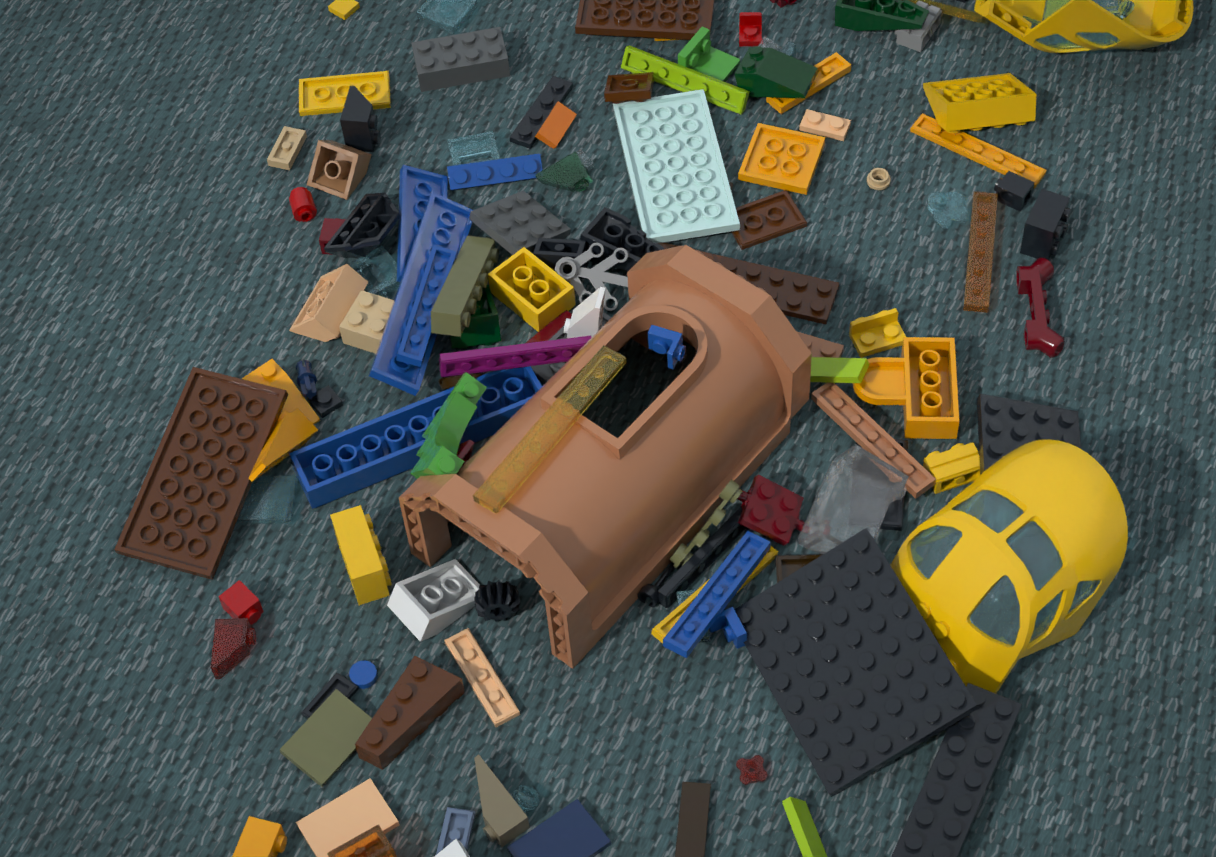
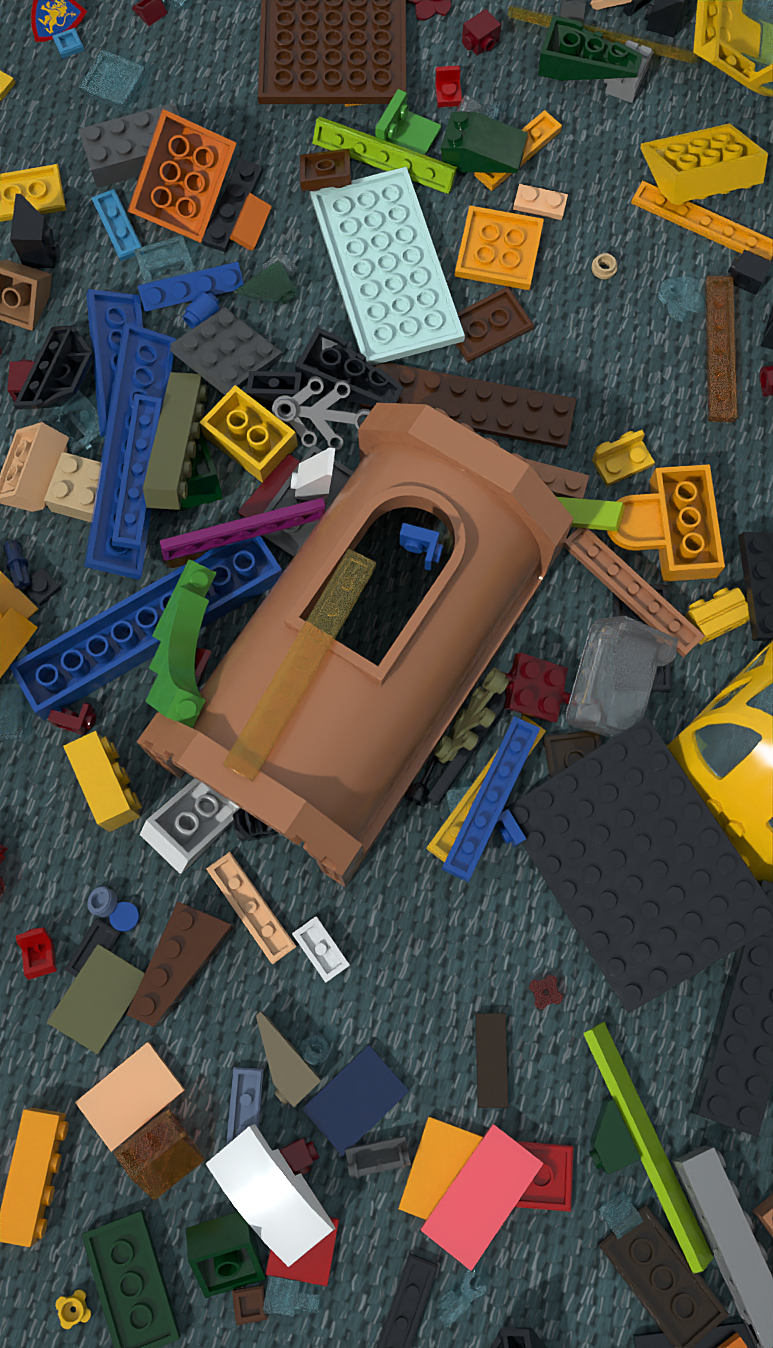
camera: 10 degrees left, 20 degrees up
none -> red bracket [16,927,57,980]
none -> dark red bracket [47,702,96,736]
none -> sand blue tile [87,886,117,917]
none -> dark azure tile [92,189,144,261]
none -> orange slope [127,109,236,243]
none -> blue brick [182,292,220,329]
none -> white plate [292,917,350,983]

